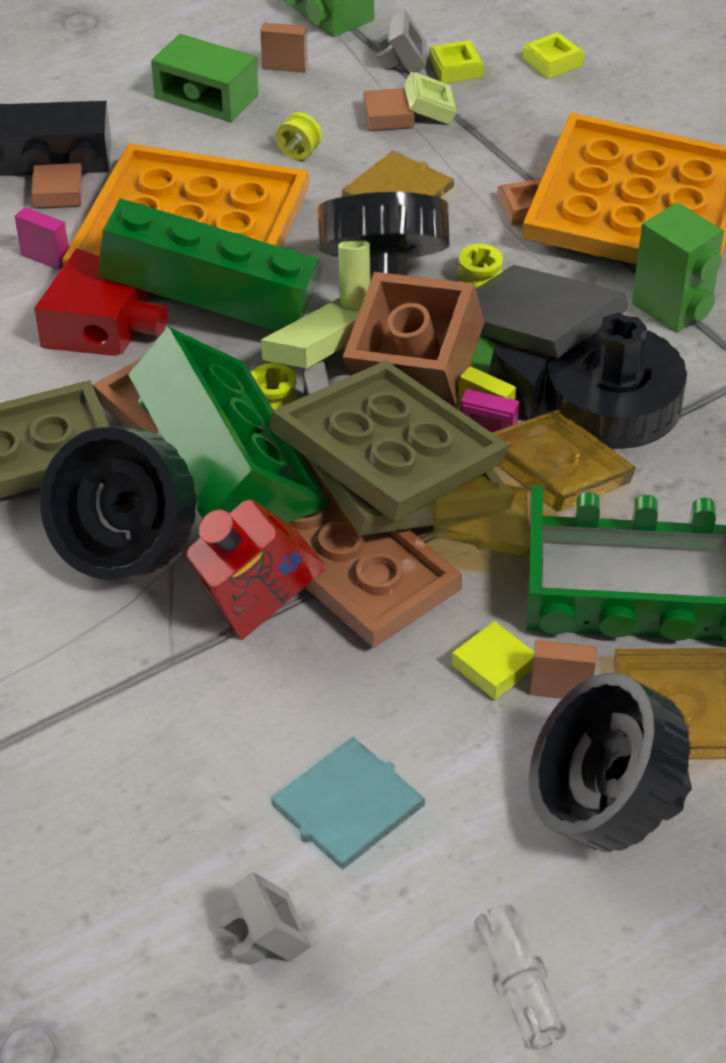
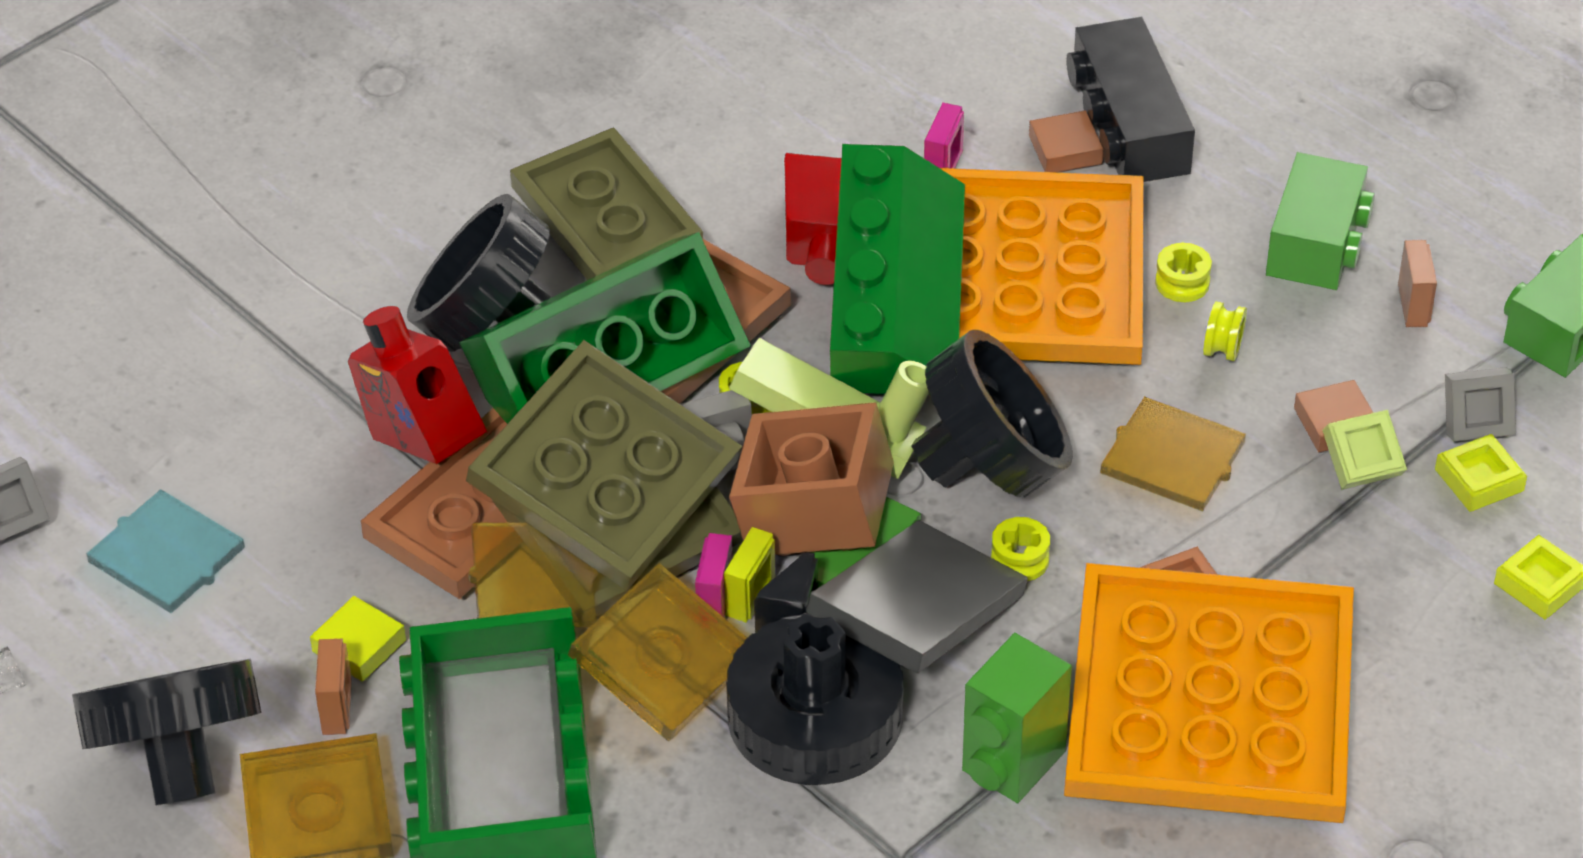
camera: 80 degrees right, 0 degrees up
none -> neon yellow bush [1155,242,1212,303]

